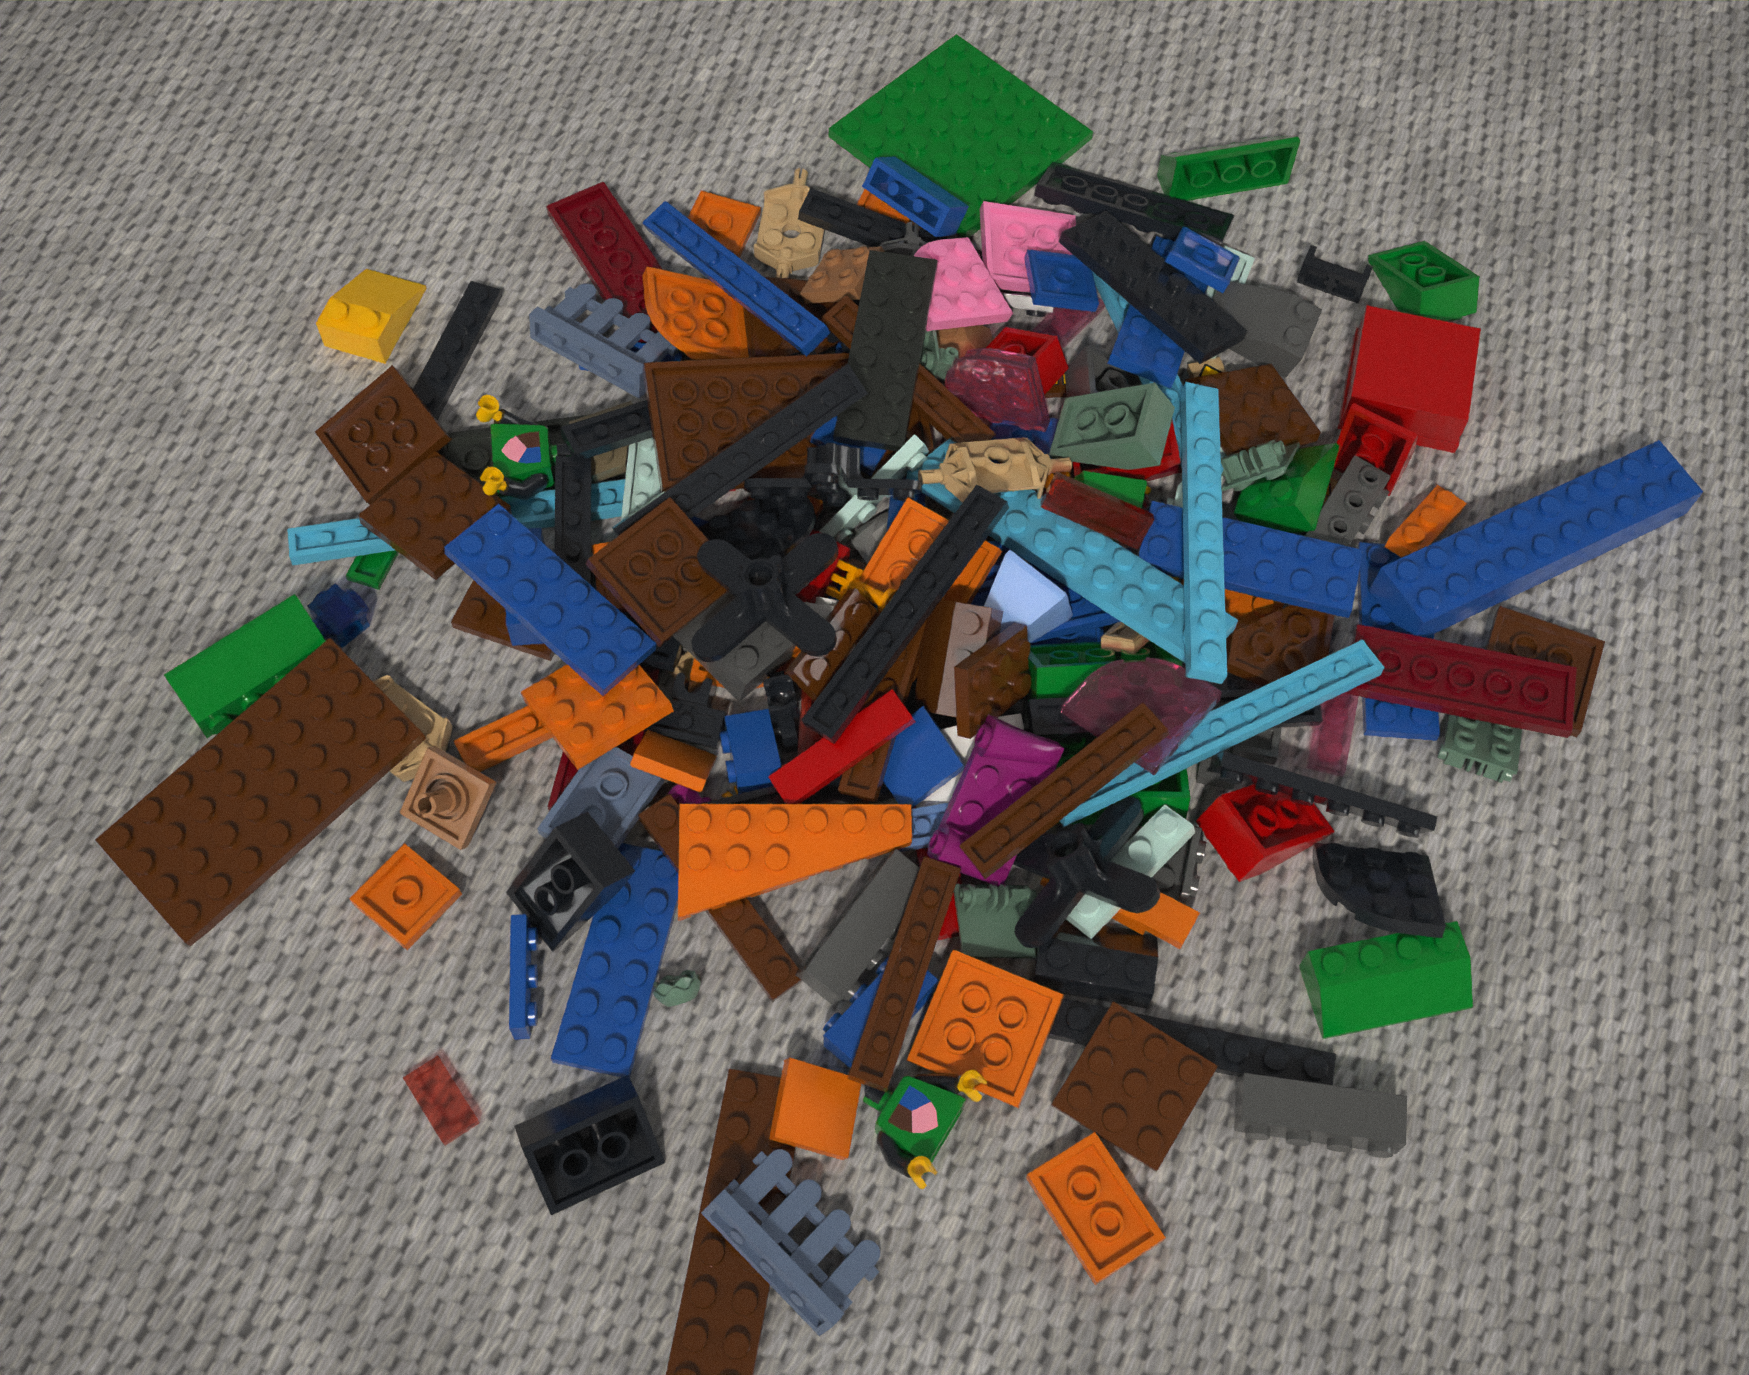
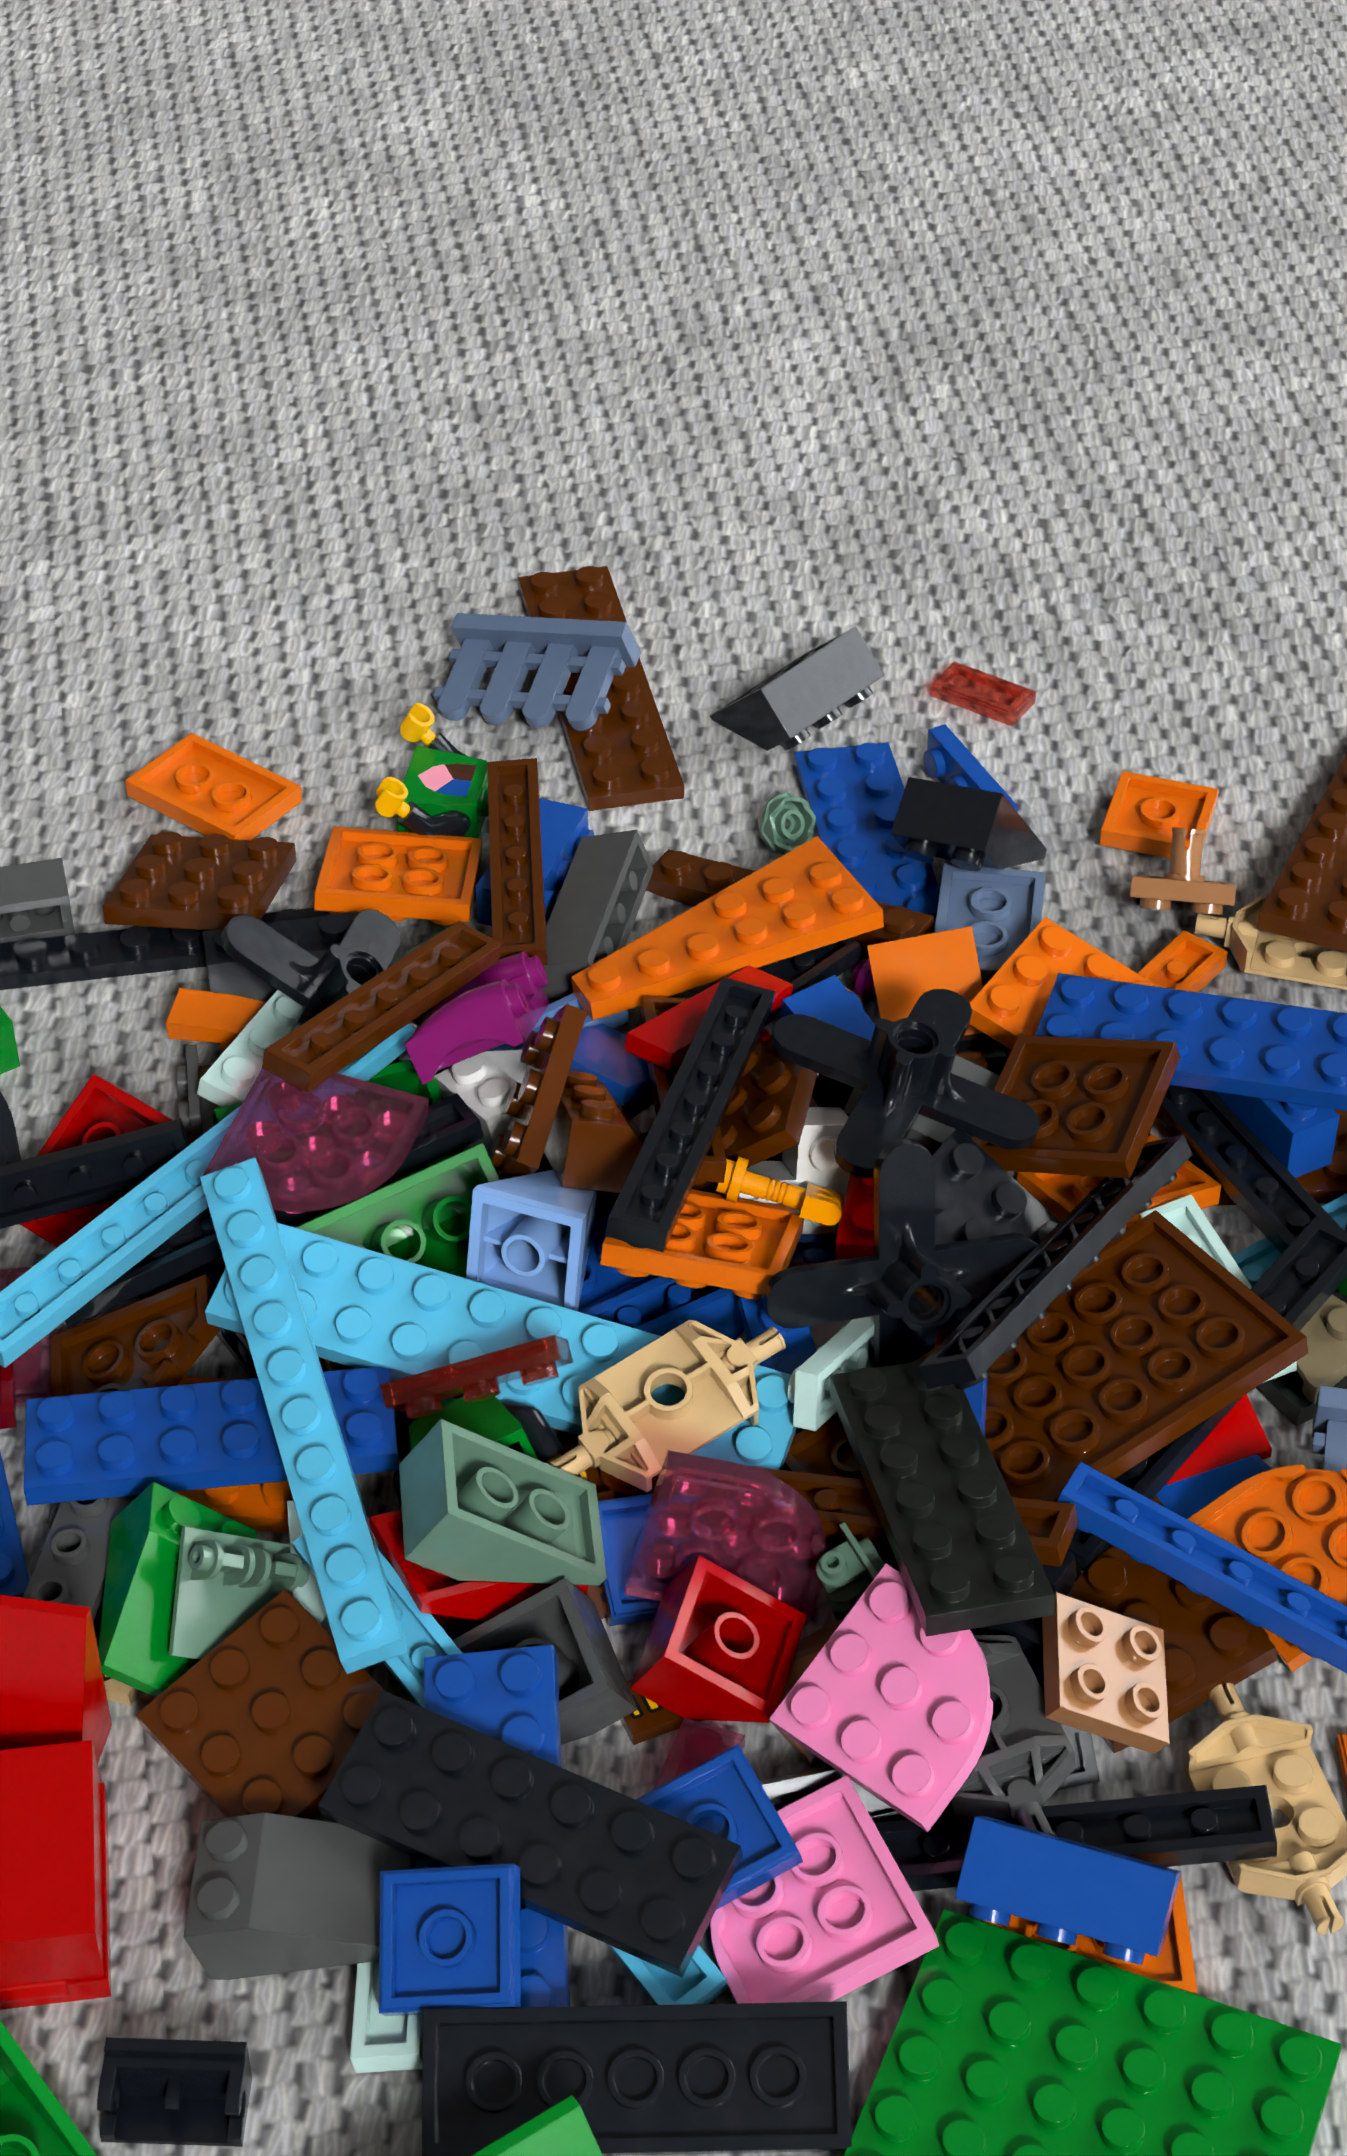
camera: 160 degrees right, 20 degrees down
orange tile [769,1057,861,1160] -> none

